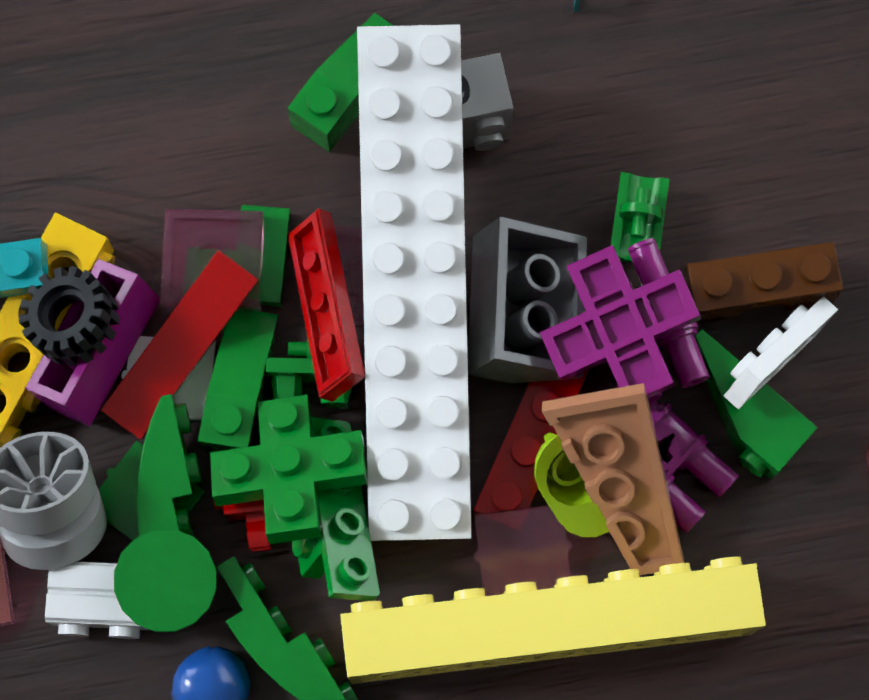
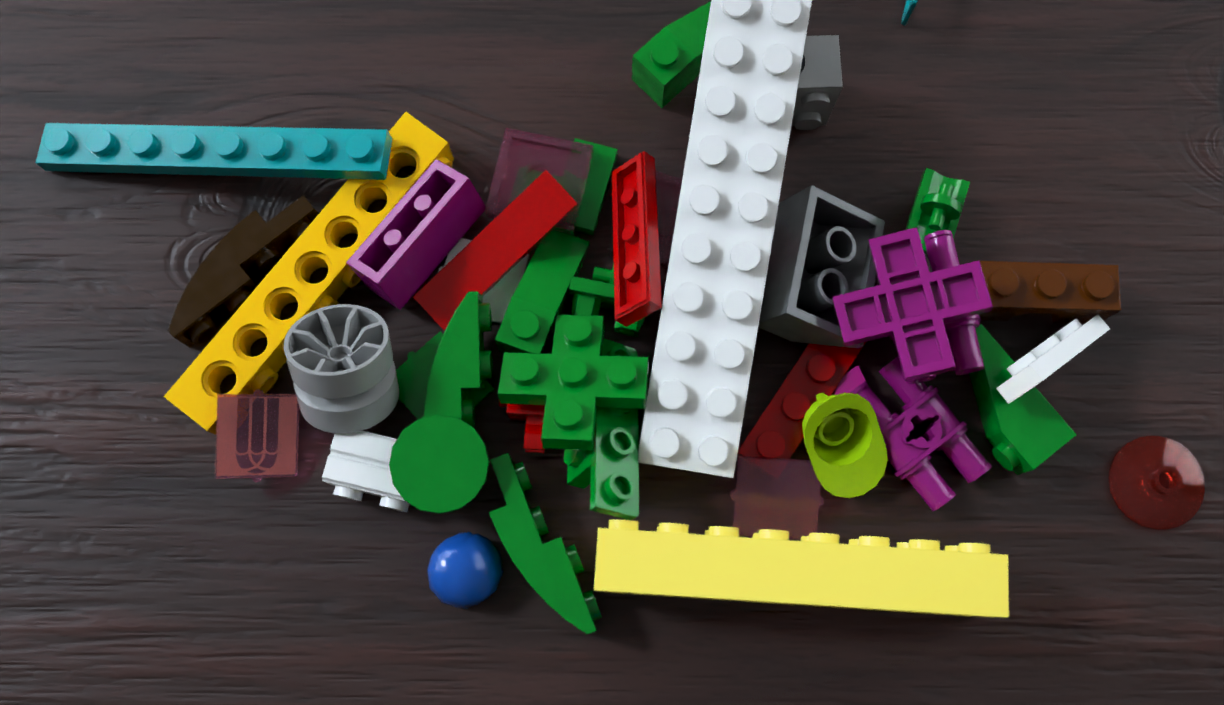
camera: 10 degrees right, 0 degrees up
black tyre [19,266,120,366] -> none
nougat wing [542,383,684,576] -> none

